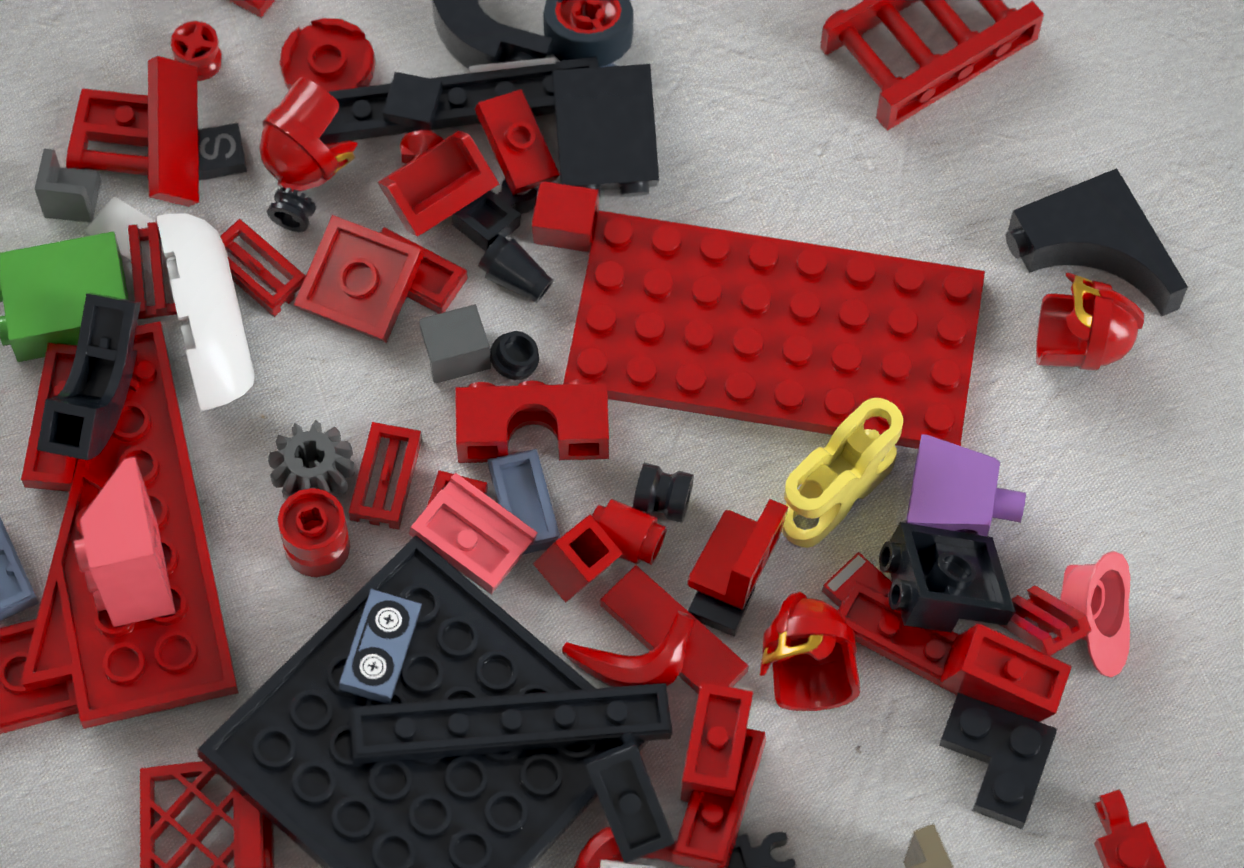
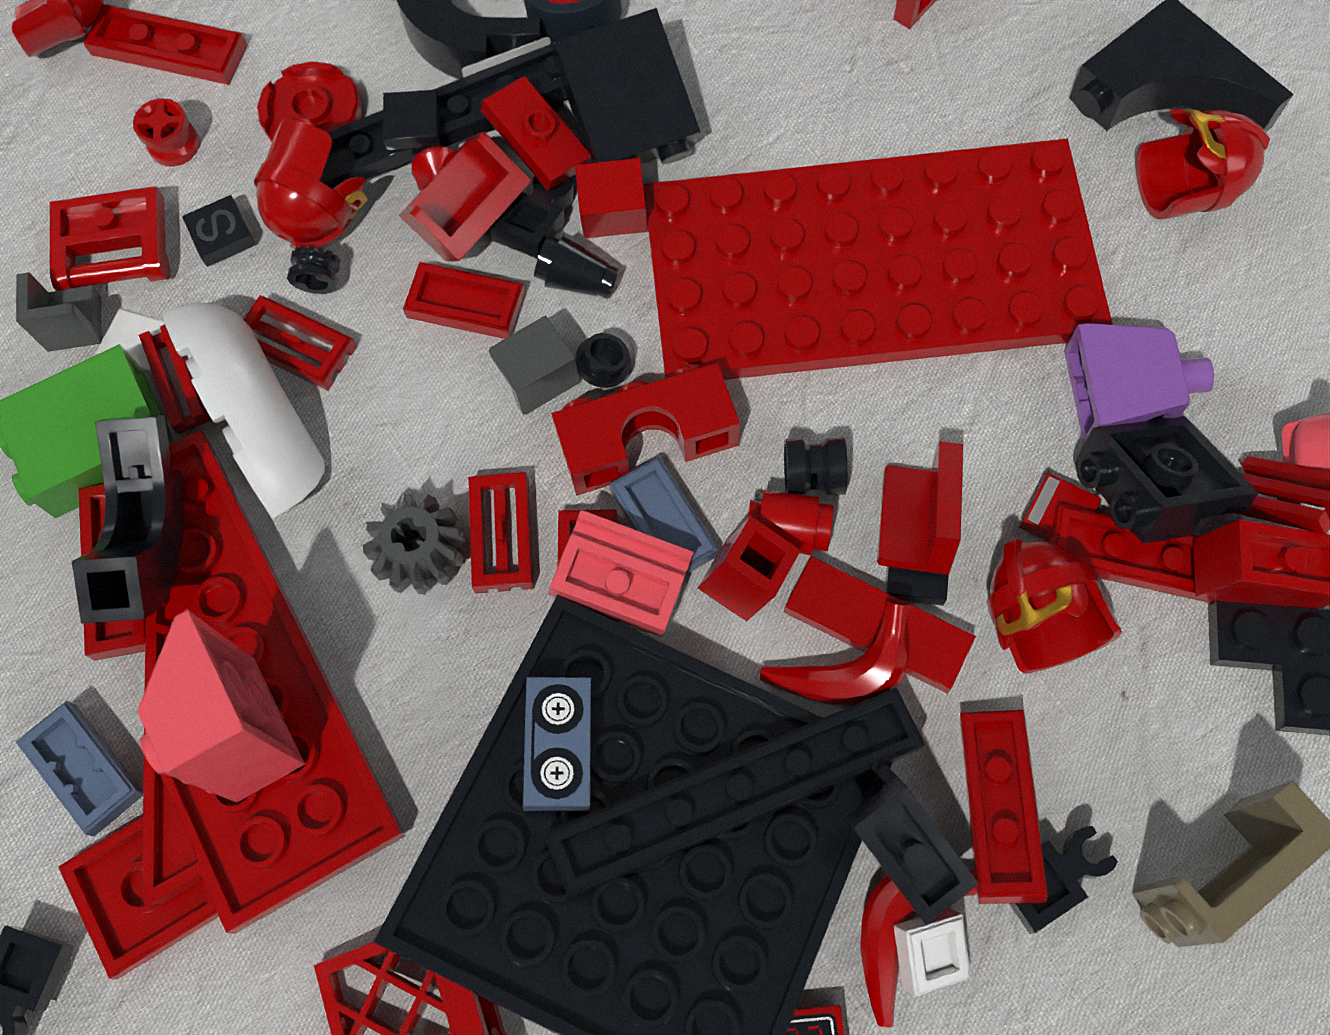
camera: 10 degrees left, 5 degrees up
red tile [148,56,199,207] -> none
red wheel [277,488,351,578] -> none
red tile [294,215,425,343] -> none
red panel [680,682,753,802] -> none
light yellow piece [782,398,903,548] -> none

